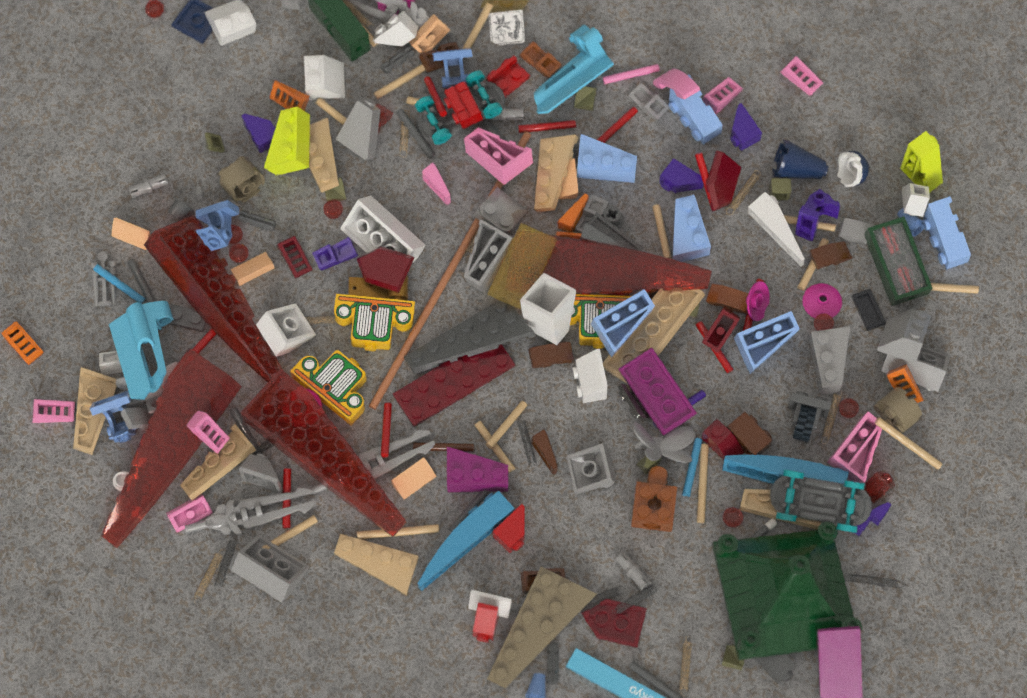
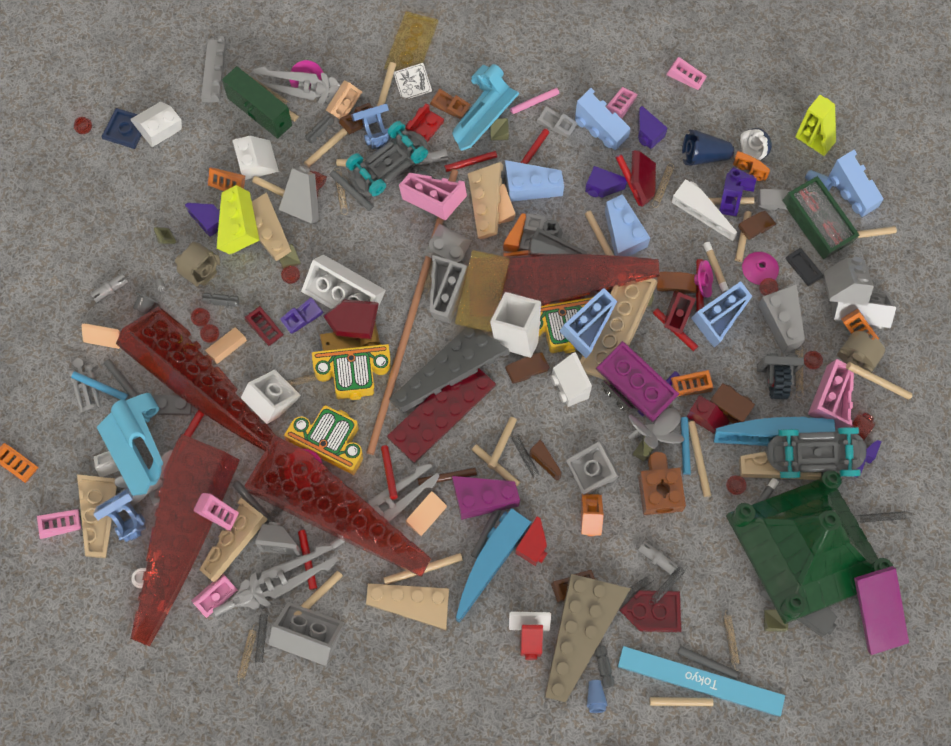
camera: 15 degrees left, 0 degrees up
light grey slope [121,407,158,432] -> none
medium blue tile [196,200,239,251] -> none
white slope [373,11,419,46] -> none
bright pink slope [422,163,451,205] -> none
red bar [424,76,447,117] -> none
red brick [443,81,483,129] -> none
bright pink slope [653,69,700,100] -> none
olive slope [769,178,792,201] -> none
white slope [902,183,930,217] -> none
none -> orange slope [581,494,604,536]
none -> orange slope [671,370,714,397]
none -> tan bar [703,242,729,293]
none -> orange slope [733,151,770,181]

